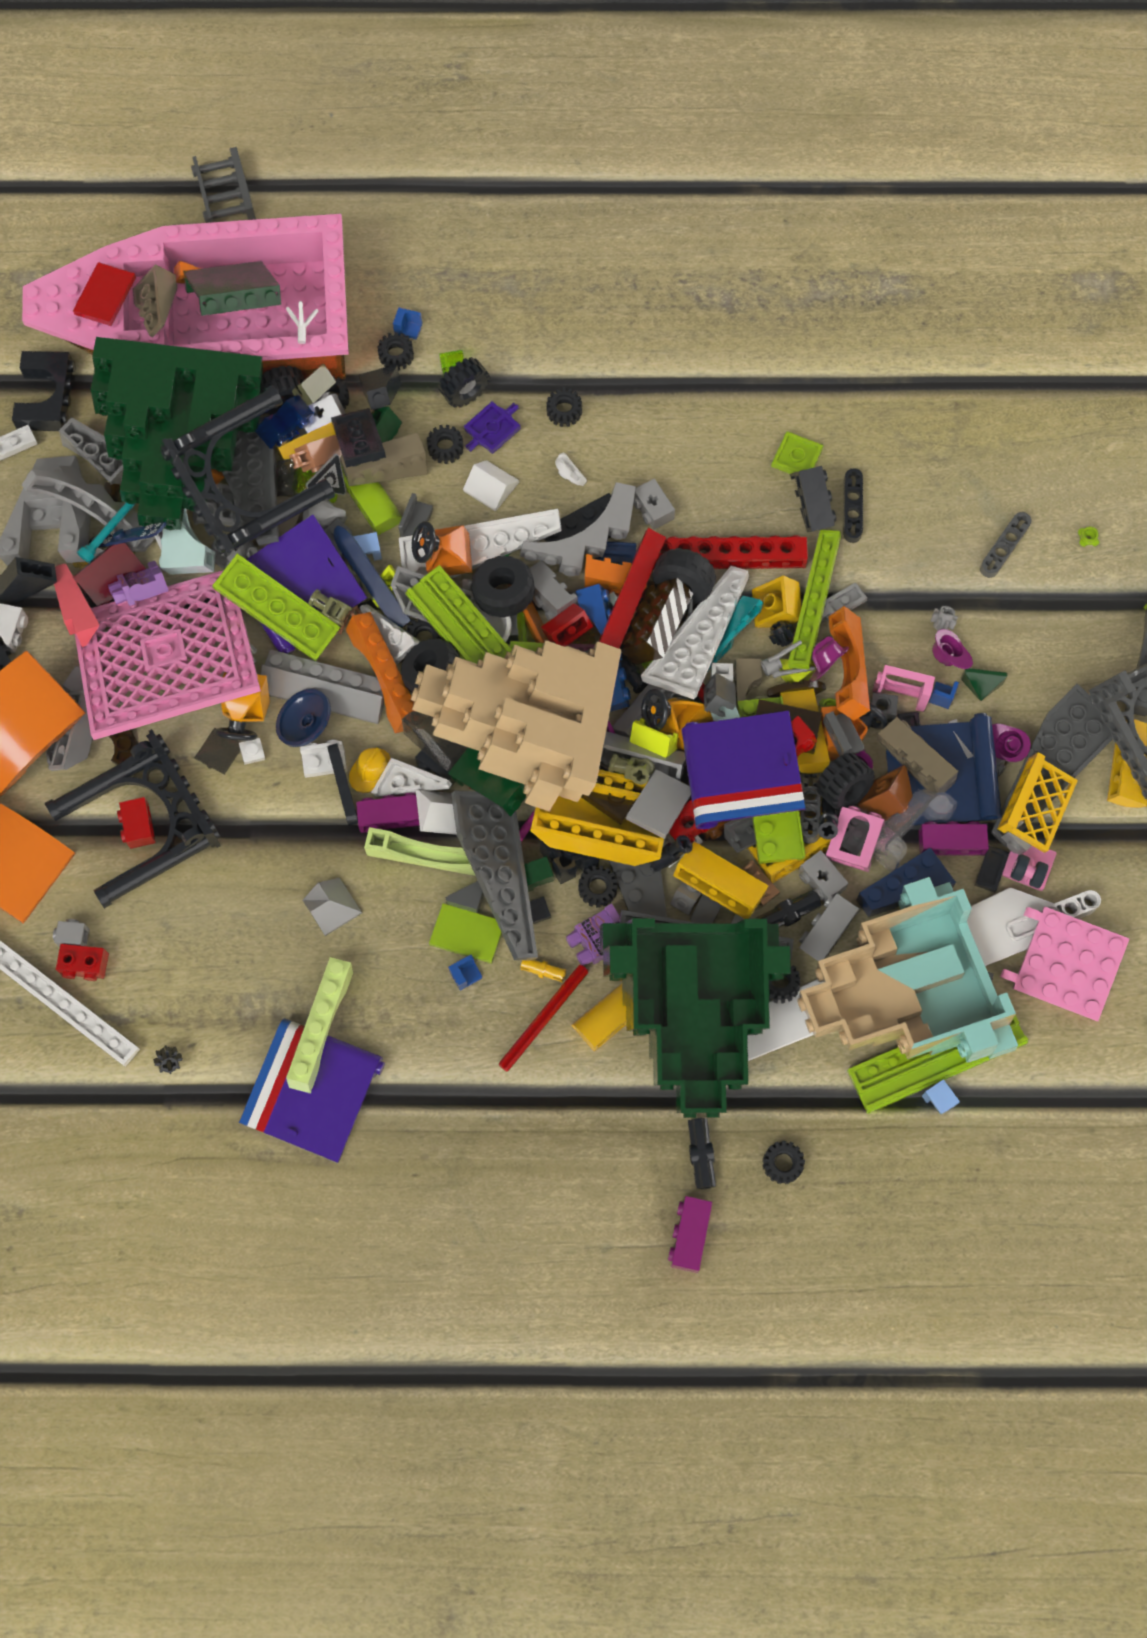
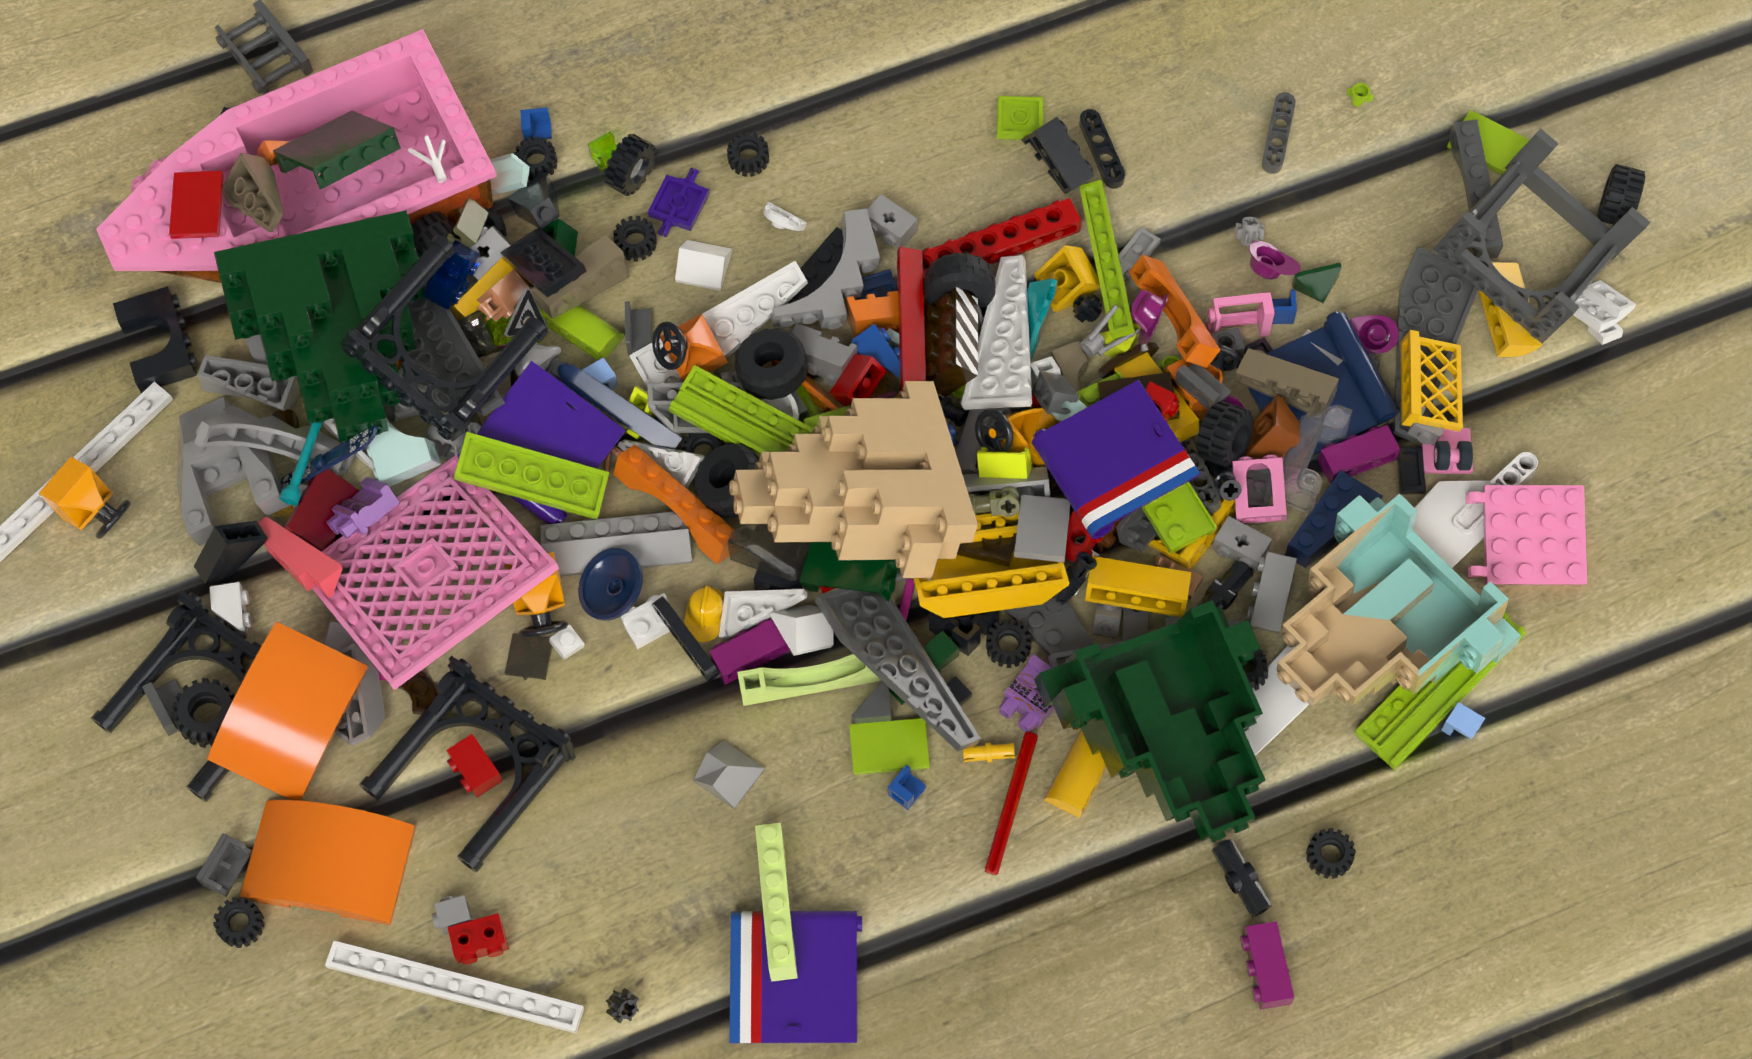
camera: 20 degrees left, 5 degrees down
olive connector [308,589,353,626] -> none
none -> light aqua panel [484,154,530,196]

